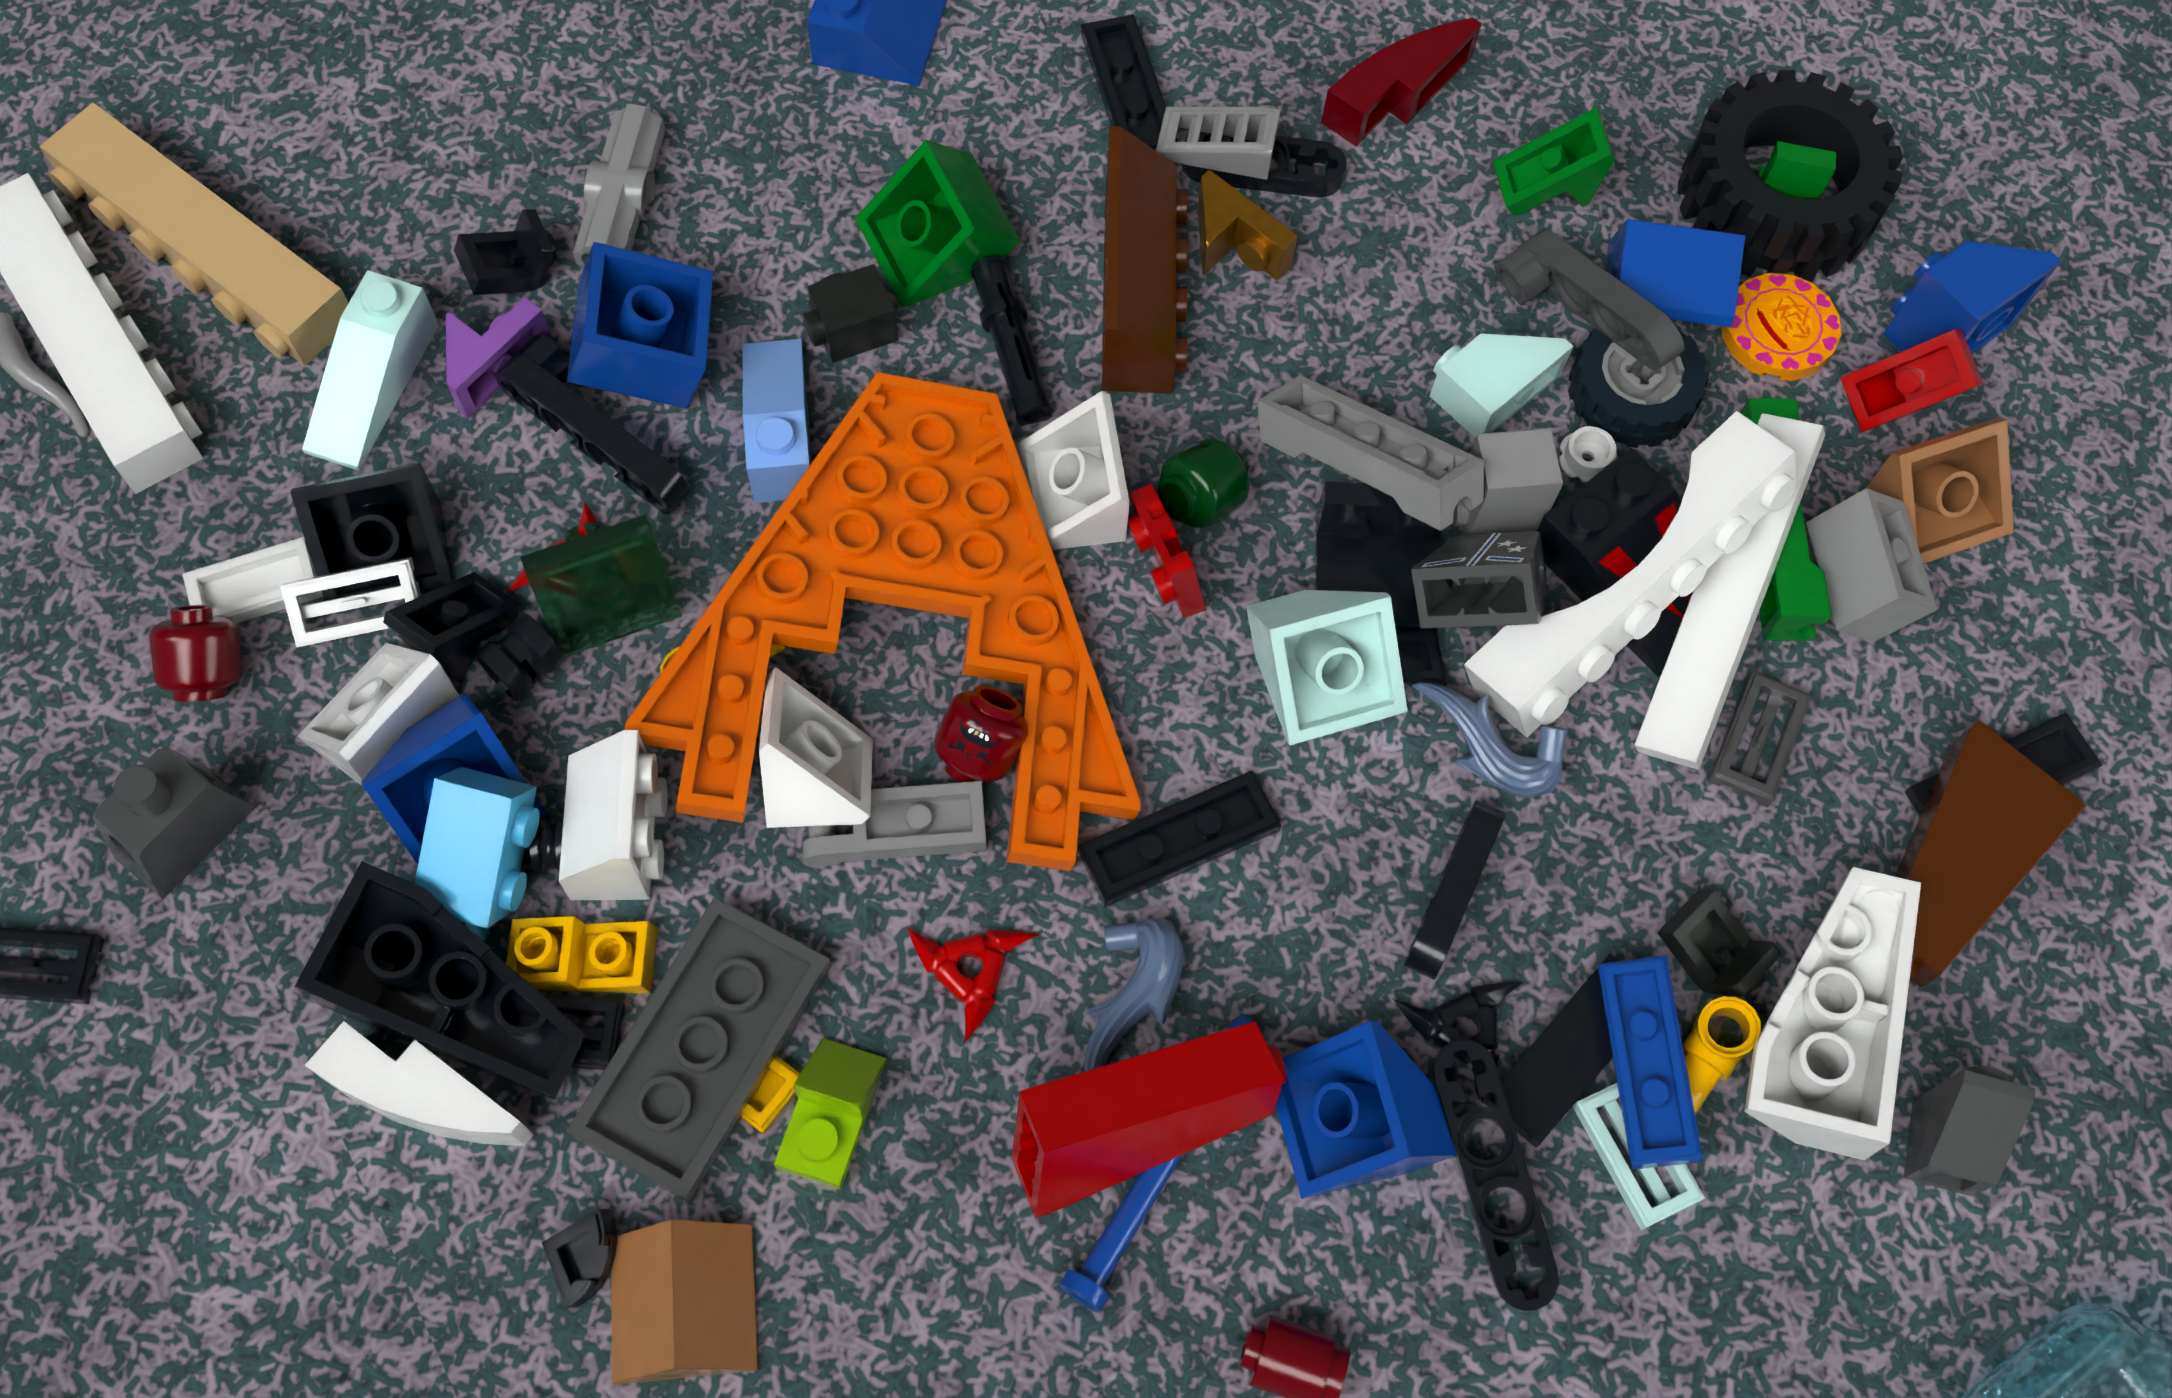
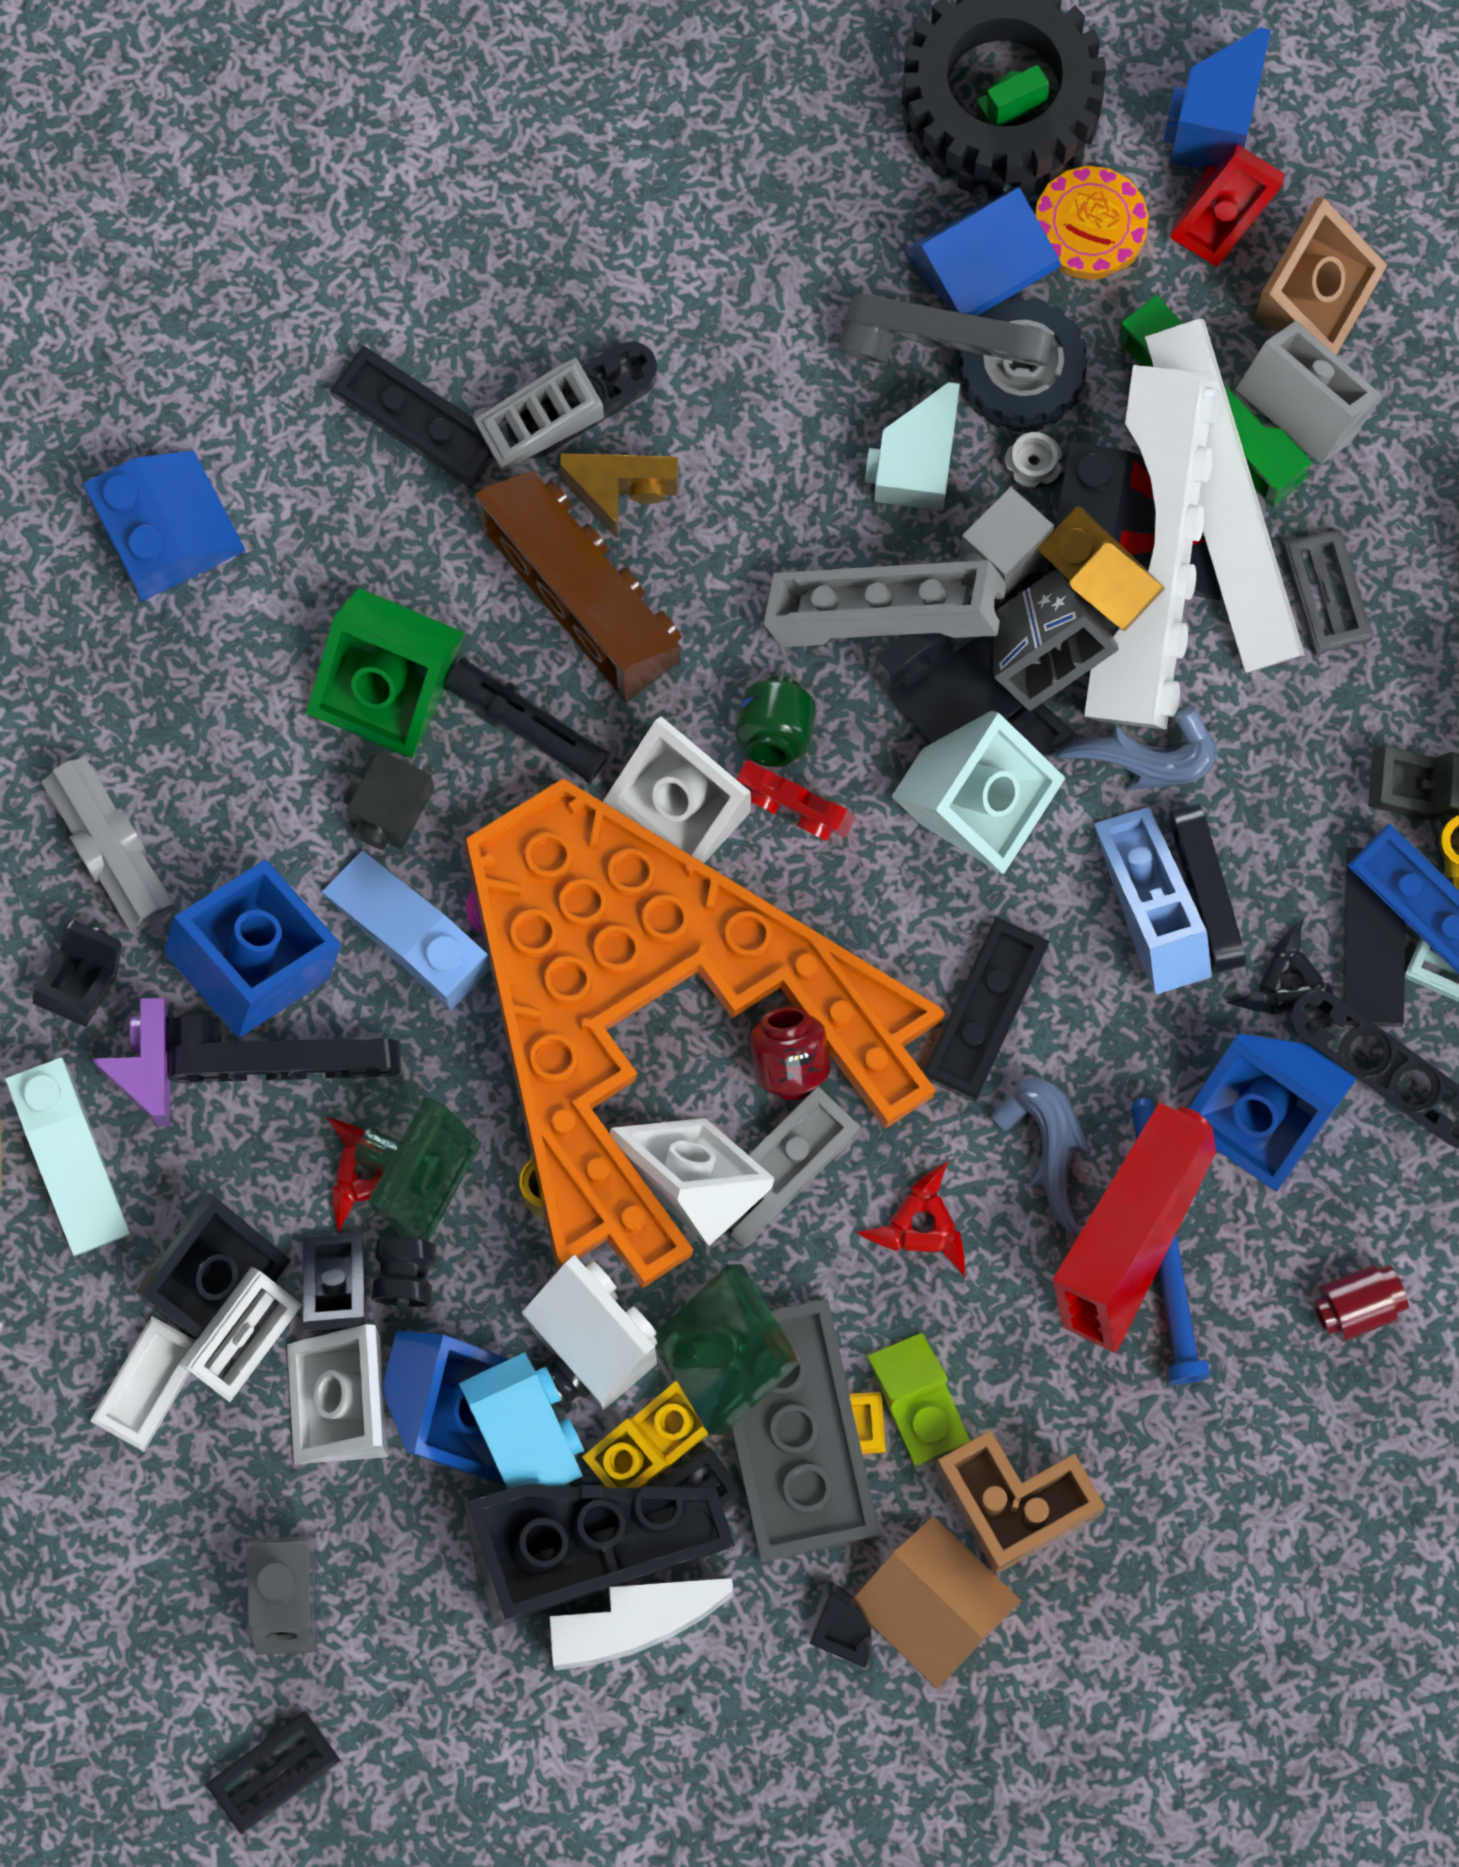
camera: 35 degrees left, 10 degrees up
dark red head [149,605,243,702] -> none
dark red slope [1321,17,1482,147] -> none
green slope [1493,108,1615,216] -> none
none -> clear green tile [654,1264,801,1435]
none -> medium nougat brick [935,1430,1106,1575]
none -> slope [1037,506,1165,631]
none -> light blue slope [1093,807,1212,995]

